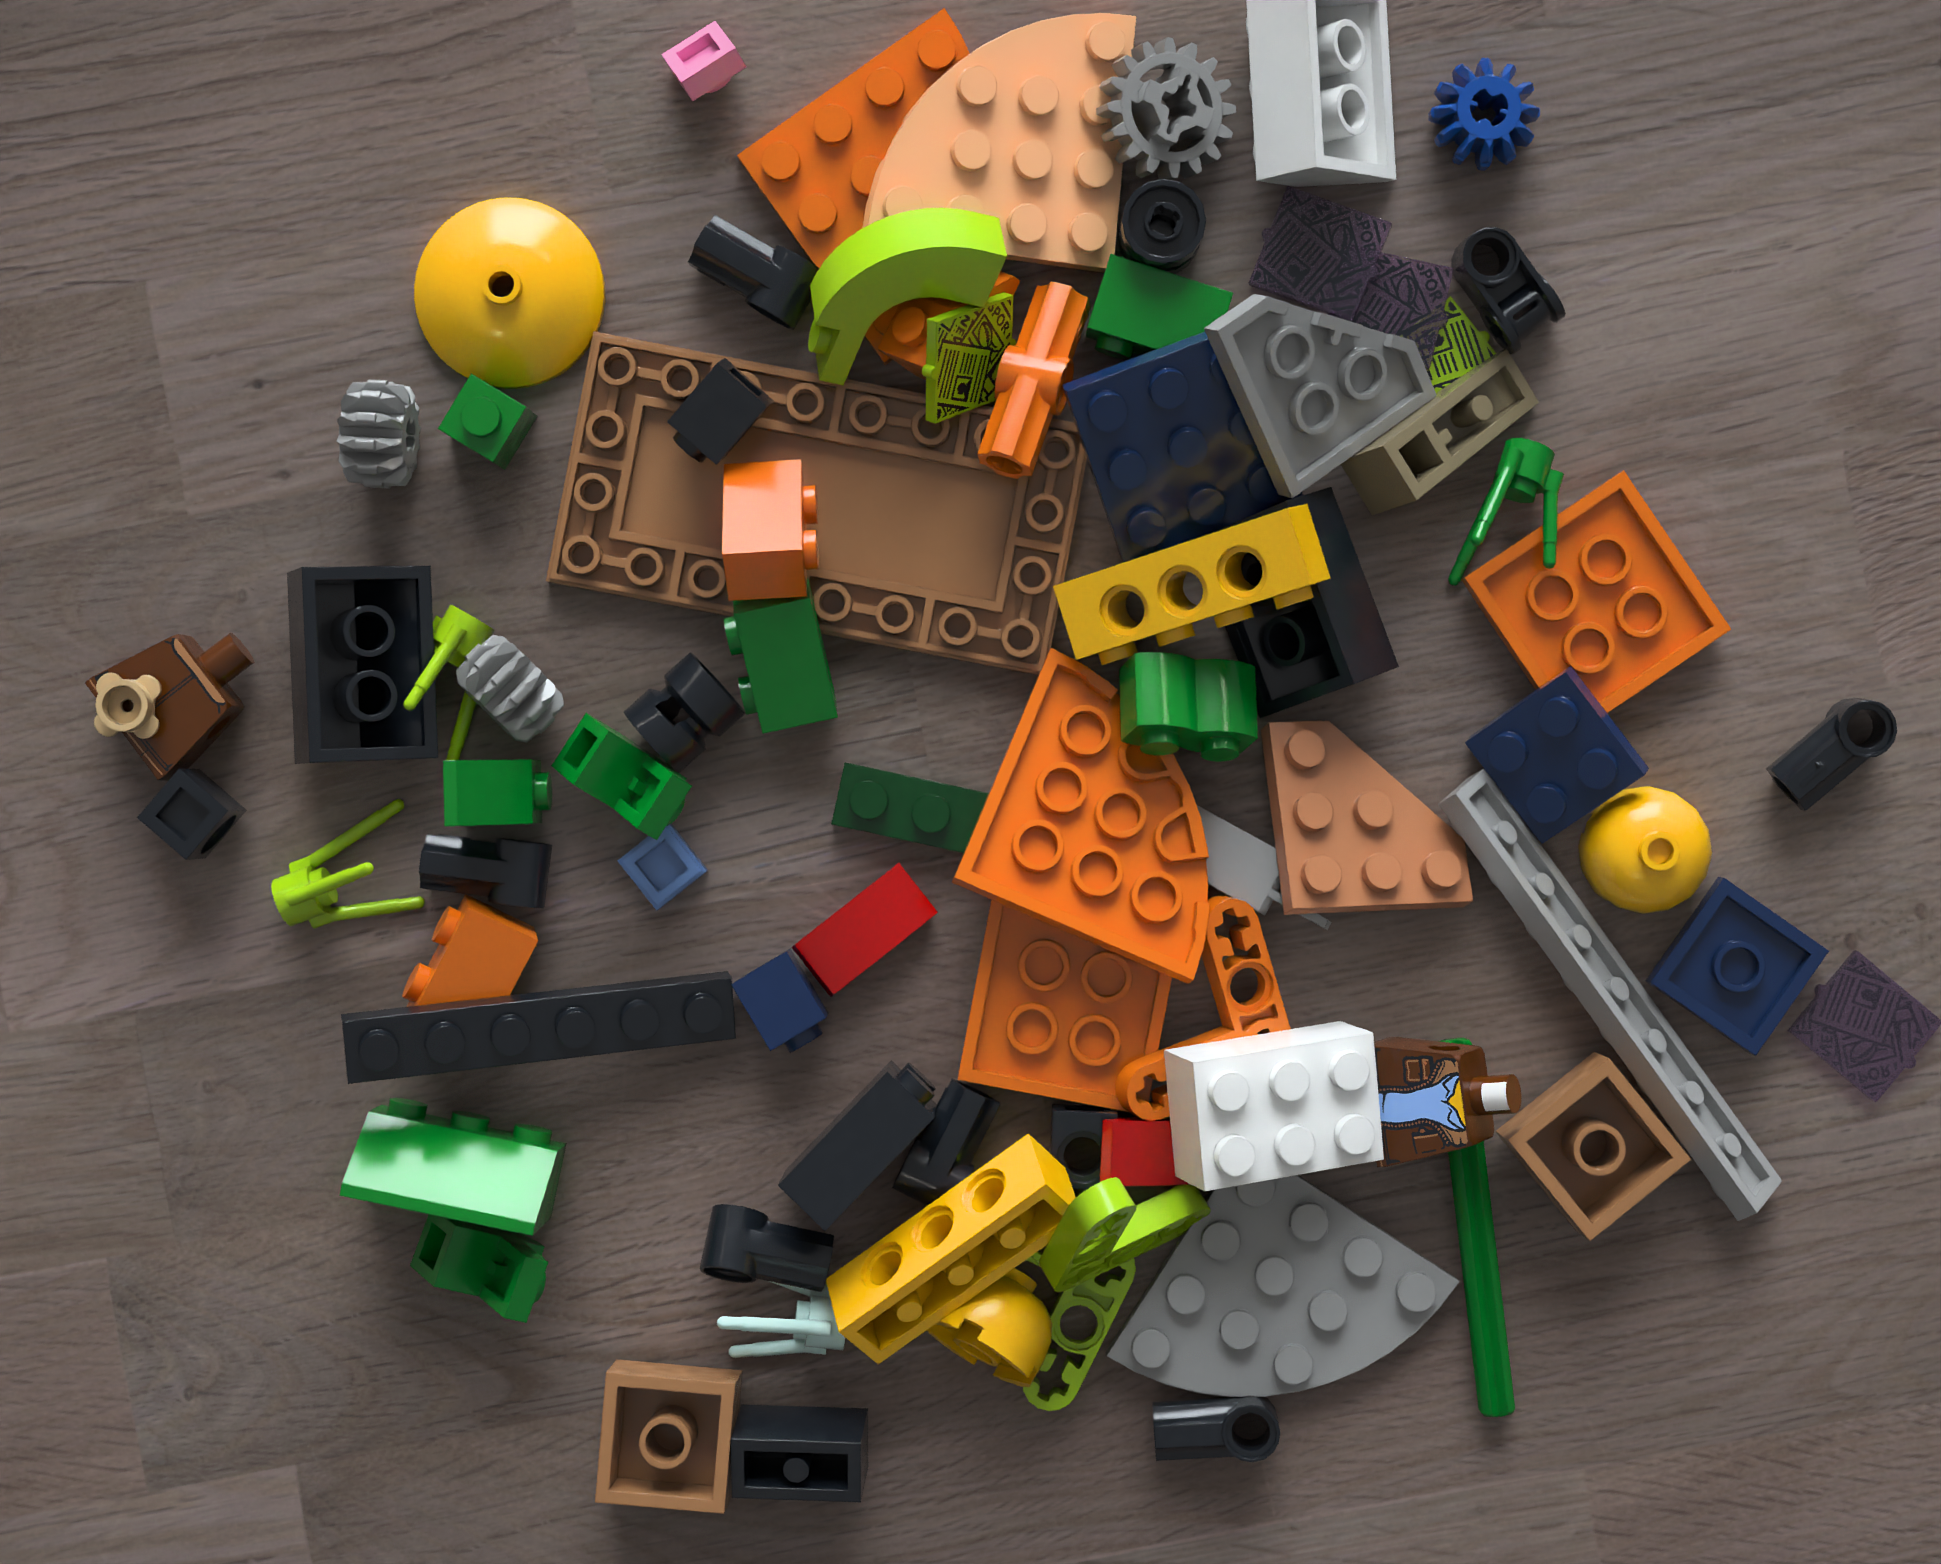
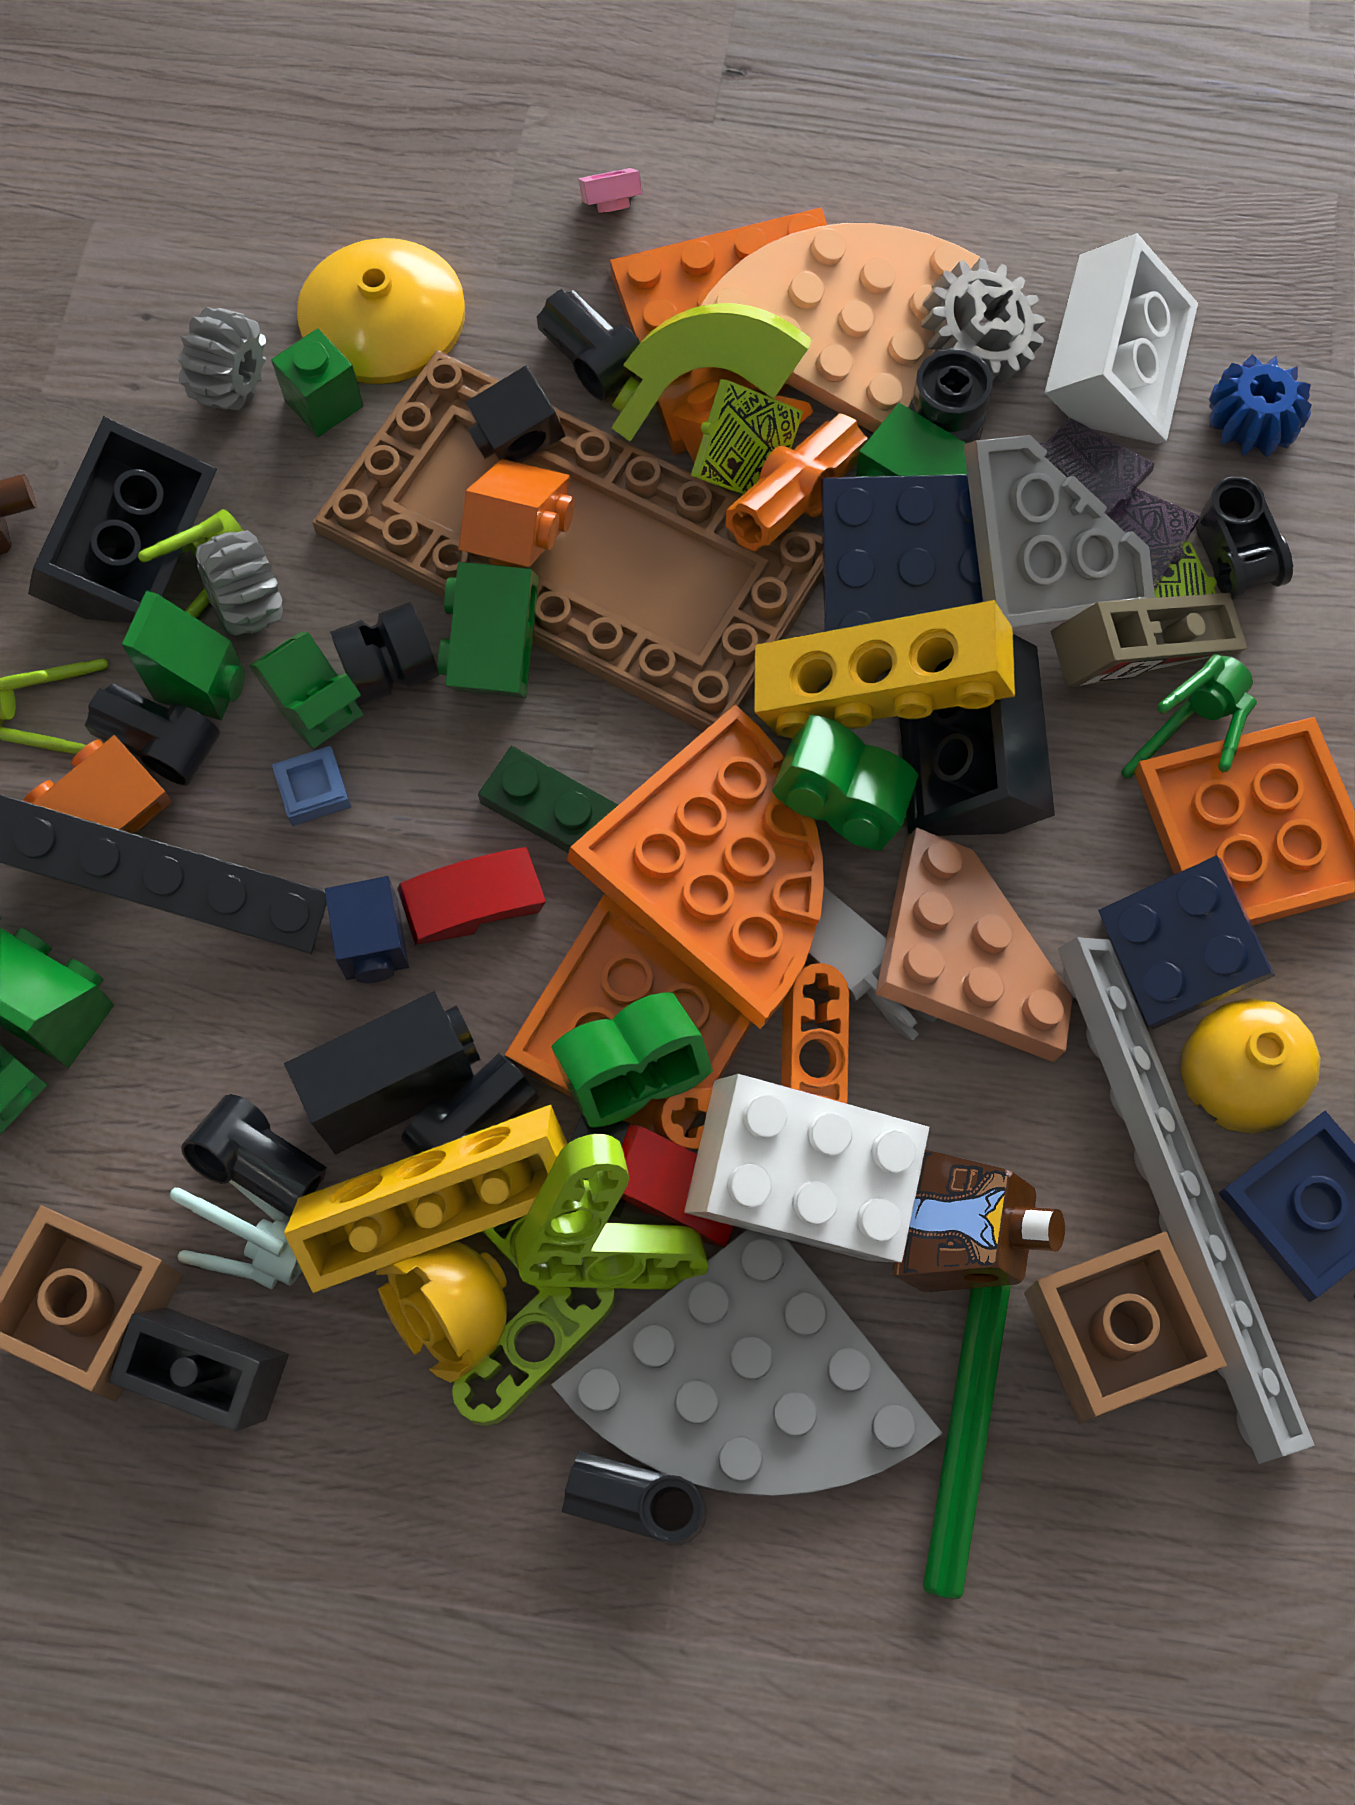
camera: 20 degrees right, 20 degrees down
none -> green brick [551,992,713,1127]

